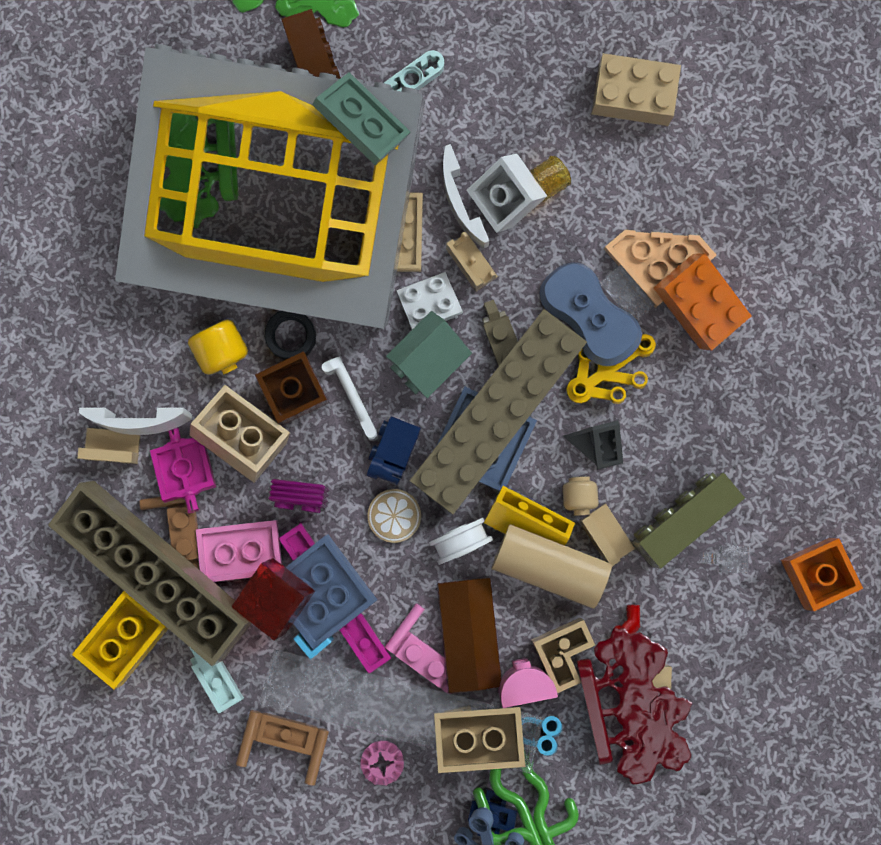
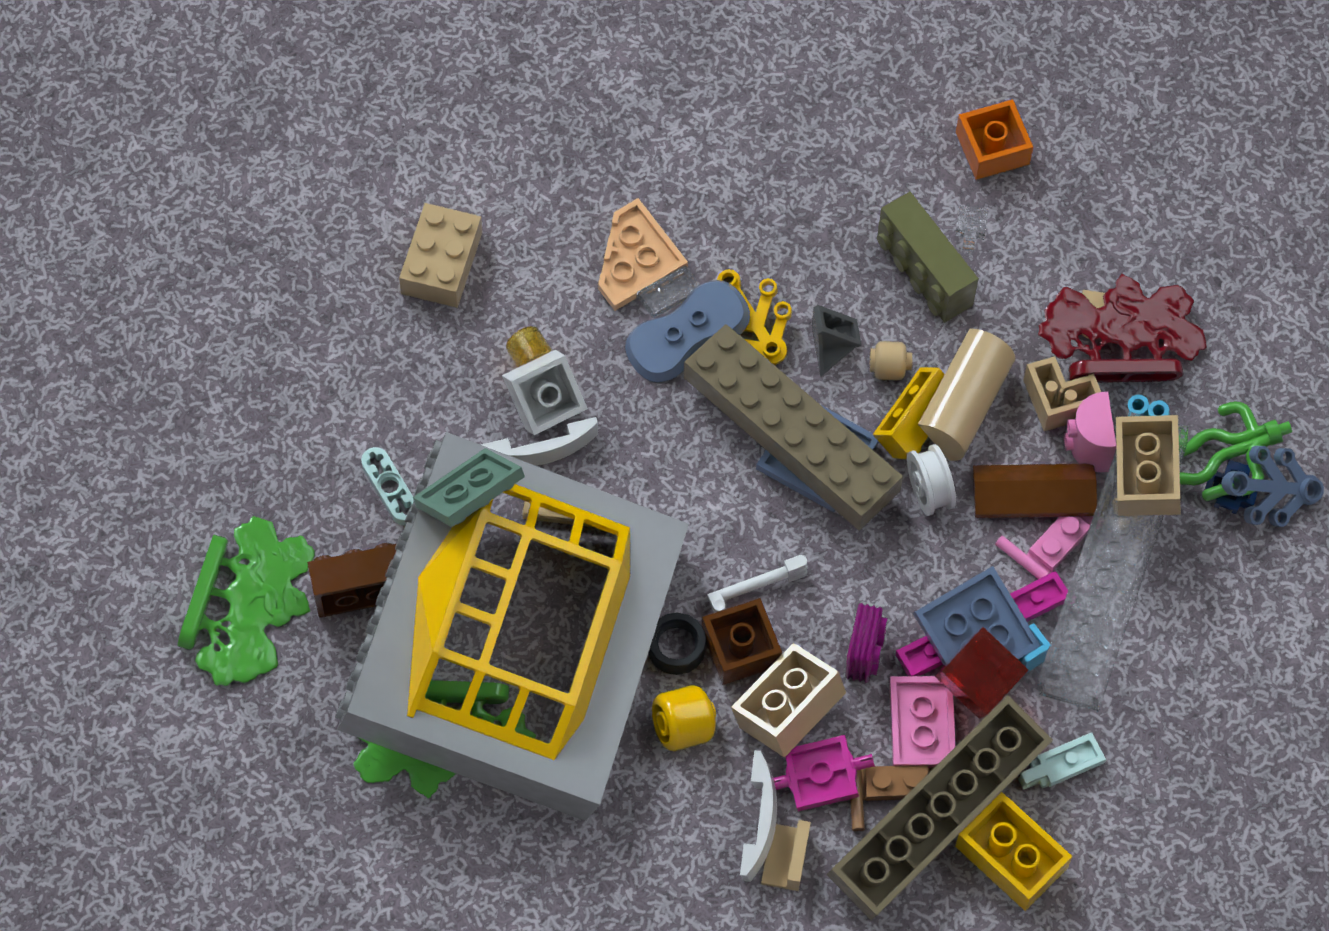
camera: 85 degrees left, 20 degrees down
medium nougat plate [236,710,329,786] -> none
bright pink gear [361,741,404,786] -> none
dark blue hinge [367,416,421,486] -> none
dish [368,489,421,543] -> none
sand green brick [386,310,472,398] -> none
white hinge [396,272,463,329] -> none
tan hinge [446,232,498,292] -> none
dark tan hinge [482,300,518,367] -> none
tan panel [579,504,635,566] -> none
red arm [613,604,640,634] -> none
orange brick [653,253,752,351] -> none

